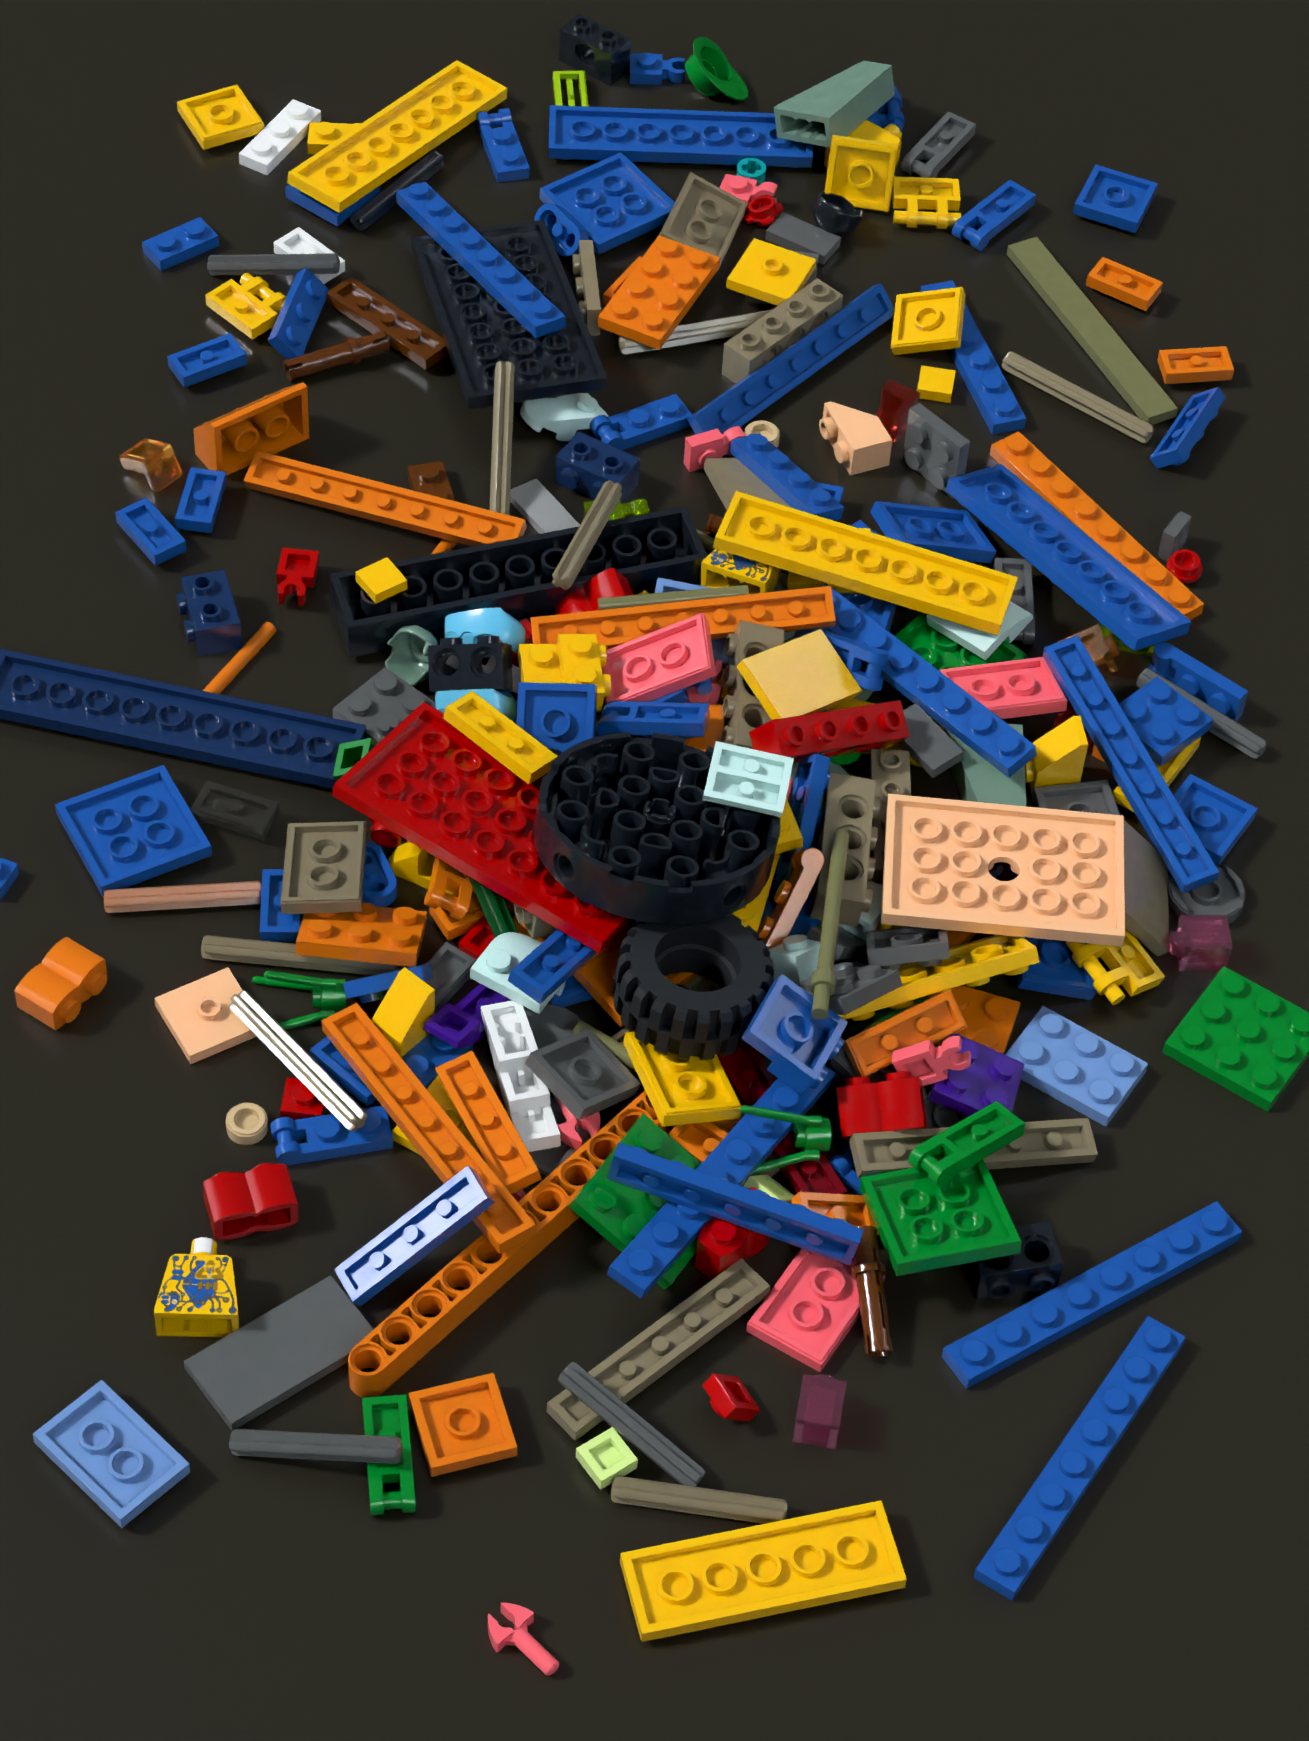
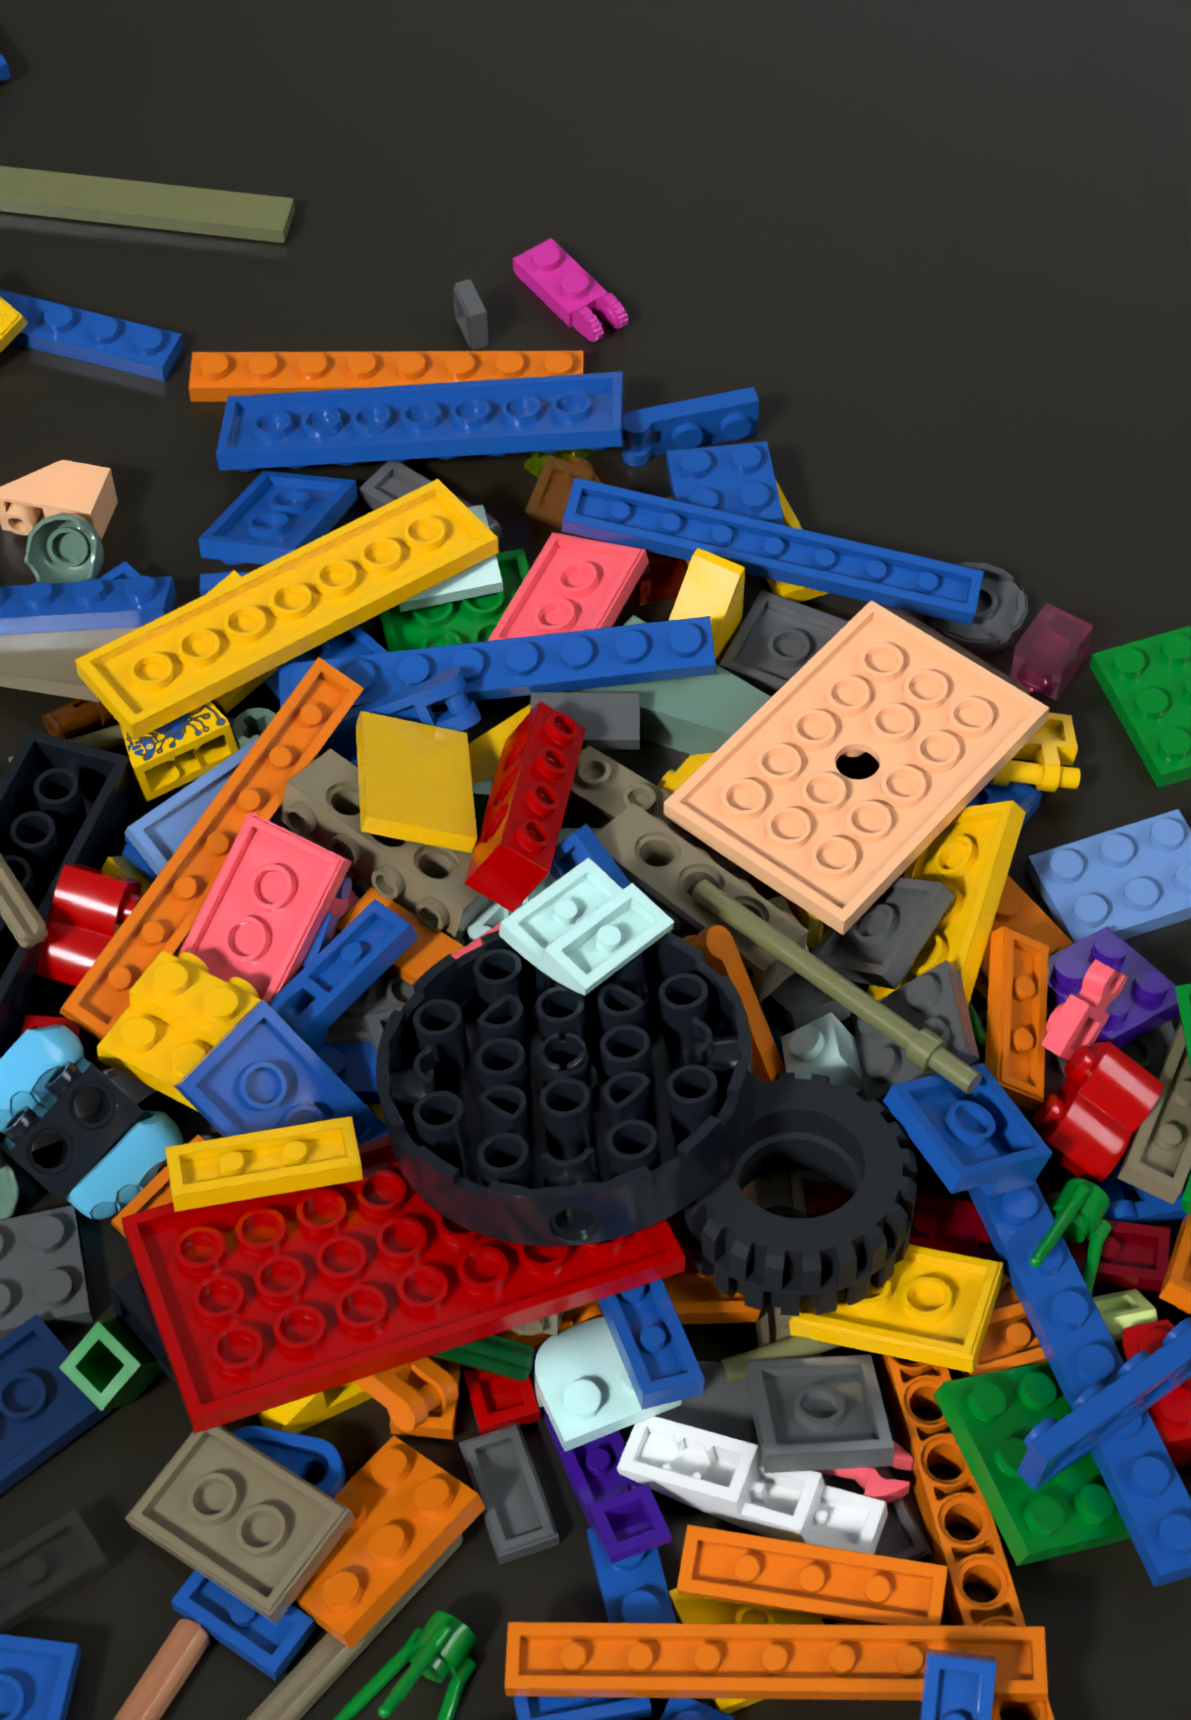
camera: 50 degrees left, 5 degrees up
blue plate [343,963,433,1003] -> none
yellow slope [371,967,435,1058] -> none
olive bar [597,585,749,610] -> none
clear red panel [874,379,920,443] -> none
dark grey plate [902,403,970,499] -> none
yellow tile [916,365,956,403] -> none
dark tan axle [1002,352,1154,444] -> none
orange plate [1086,257,1163,311] -> none
dark grey axle [1136,668,1267,759] -> none
blue plate [1150,387,1226,469] -> none
orange plate [1157,346,1234,384] -> none
red plate [1166,549,1203,583] -> none
blue plate [1174,774,1258,866] -> none
none -> sand green hair [24,512,104,584]
none -> dark pink hinge [513,238,628,343]

